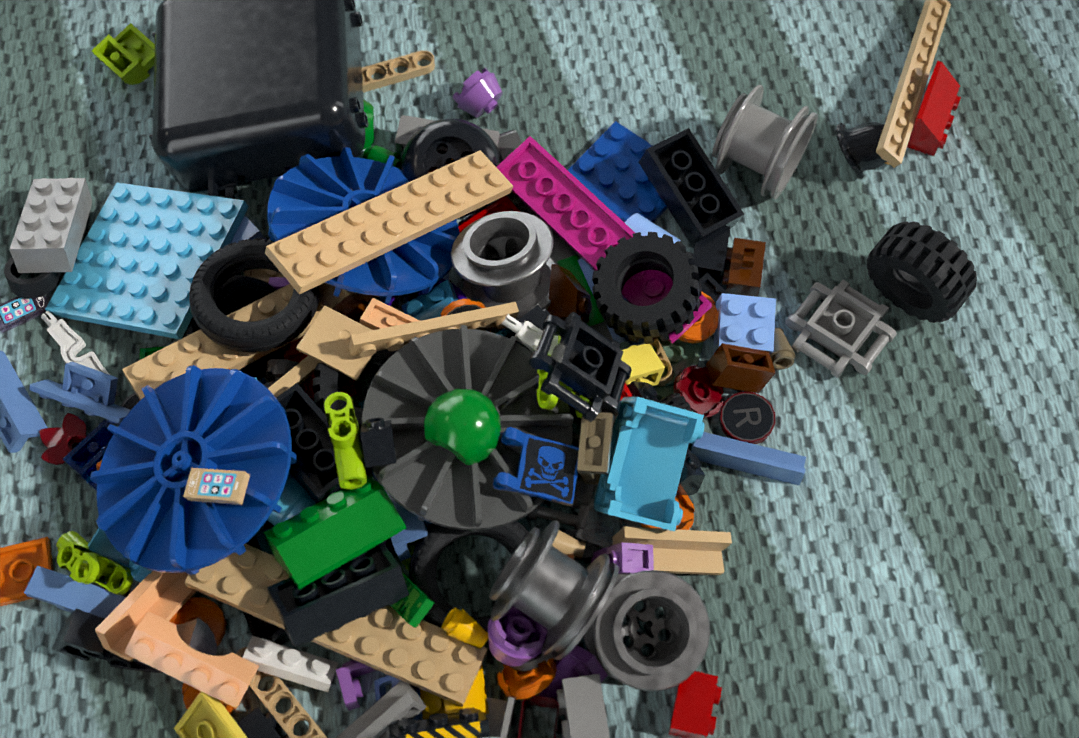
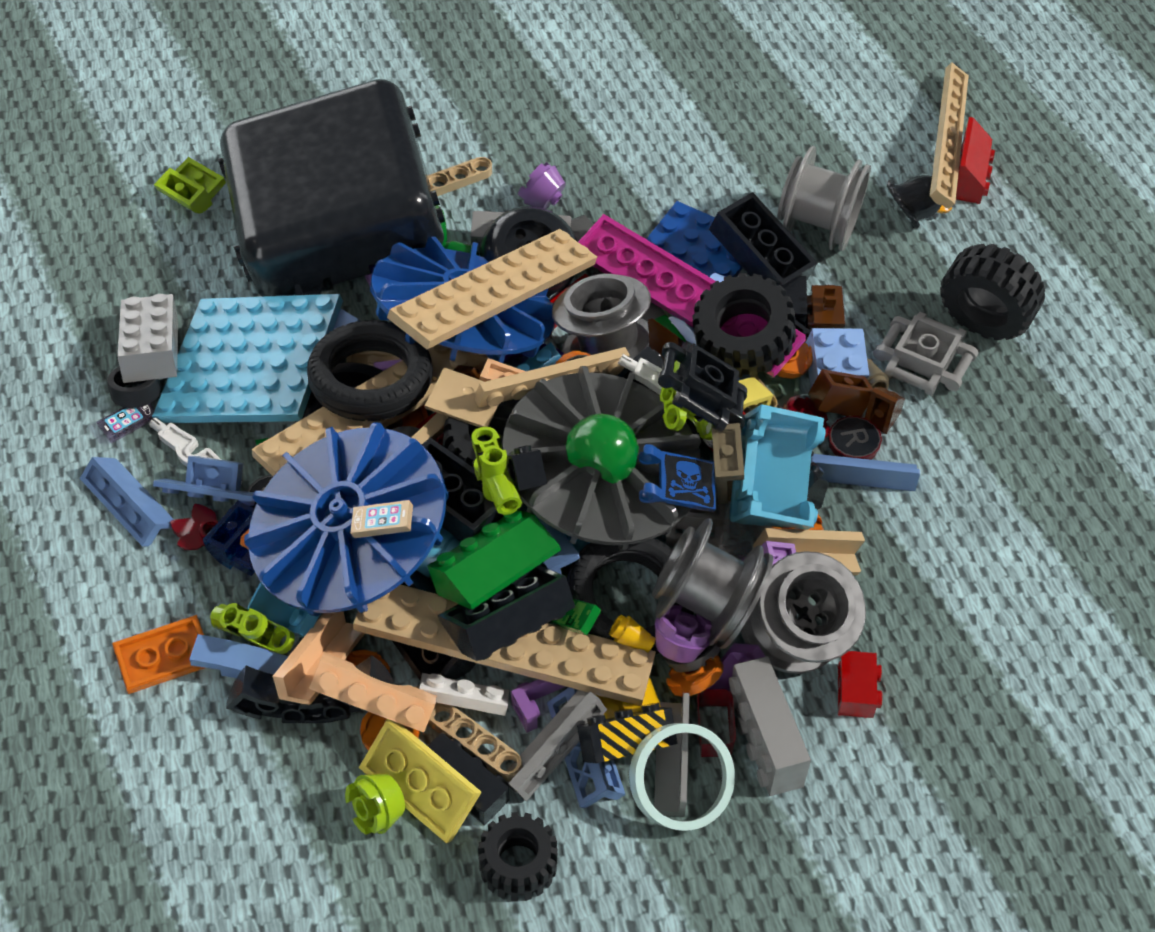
camera: 10 degrees left, 10 degrees down
none -> reddish brown slope [865,387,905,434]

